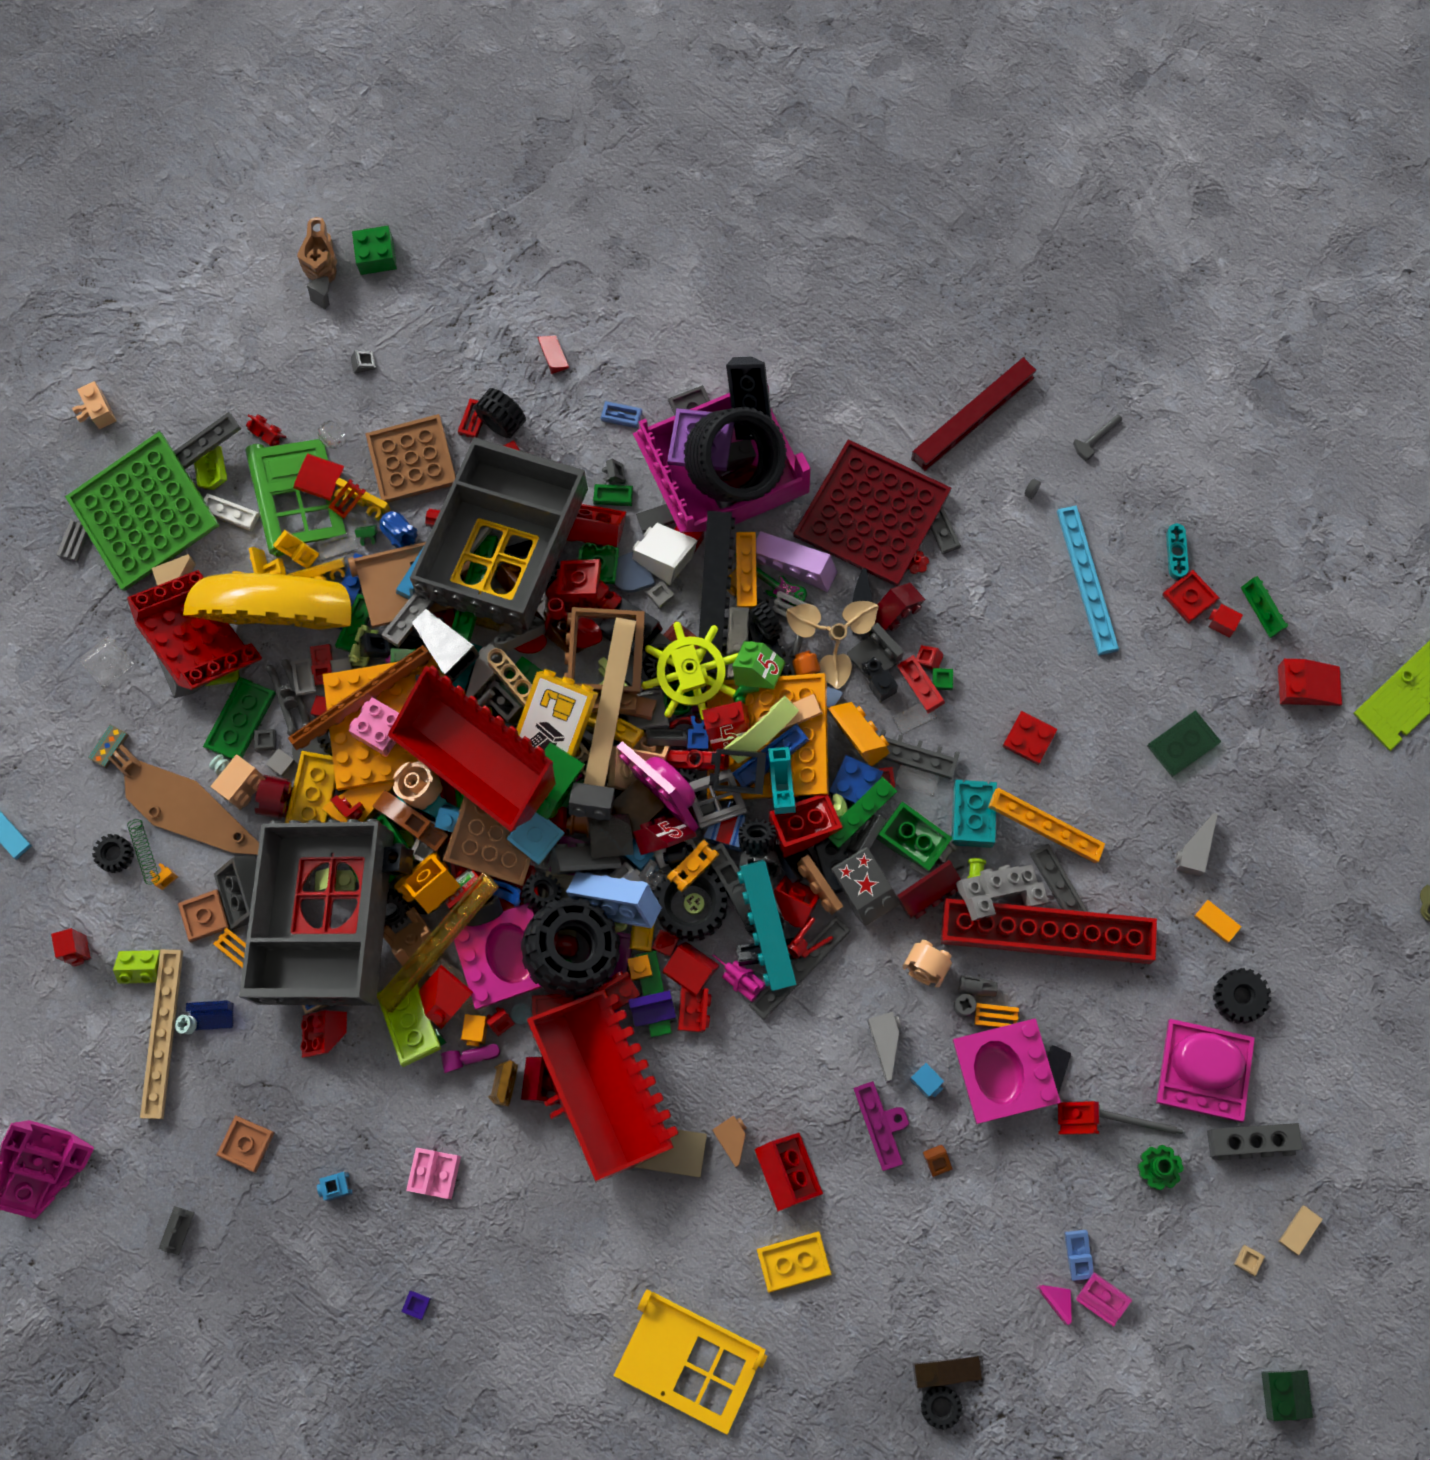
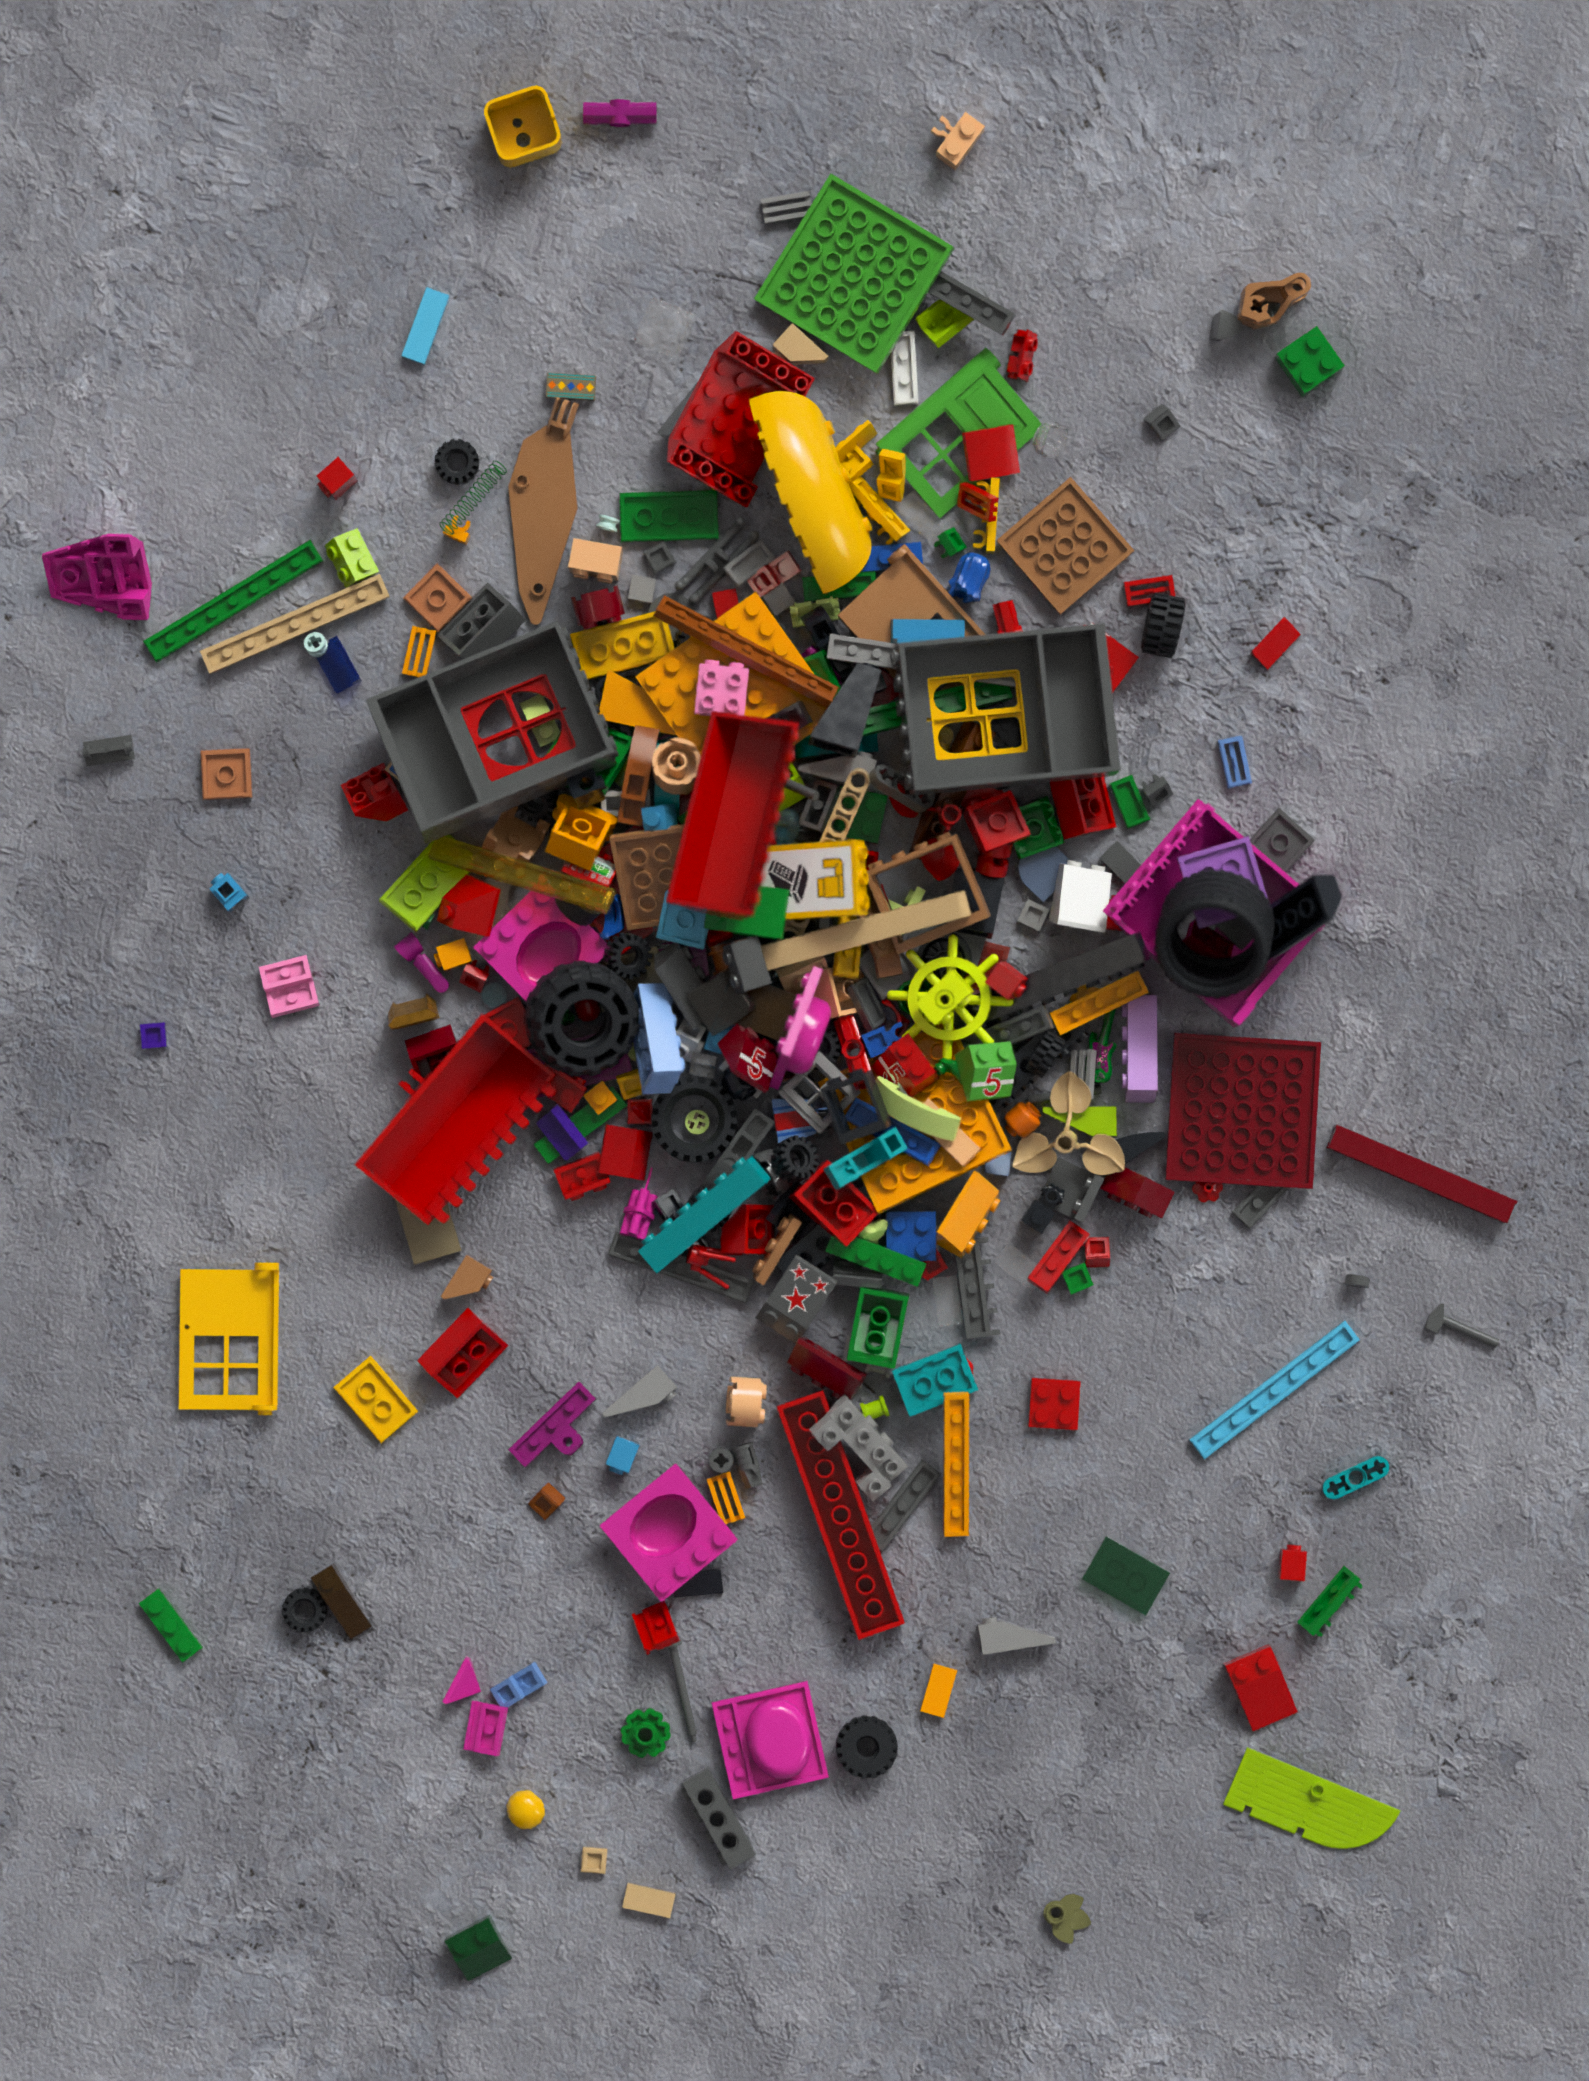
camera: 55 degrees right, 15 degrees up
red bracket [331,795,365,820] -> none
light orange plate [667,840,719,892] -> none
red tile [1162,570,1220,624] -> none
none -> green tile [143,540,323,663]
none -> yellow hair [506,1790,545,1829]
none -> red brick [985,961,1028,1000]
none -> lime slope [1041,1106,1117,1136]

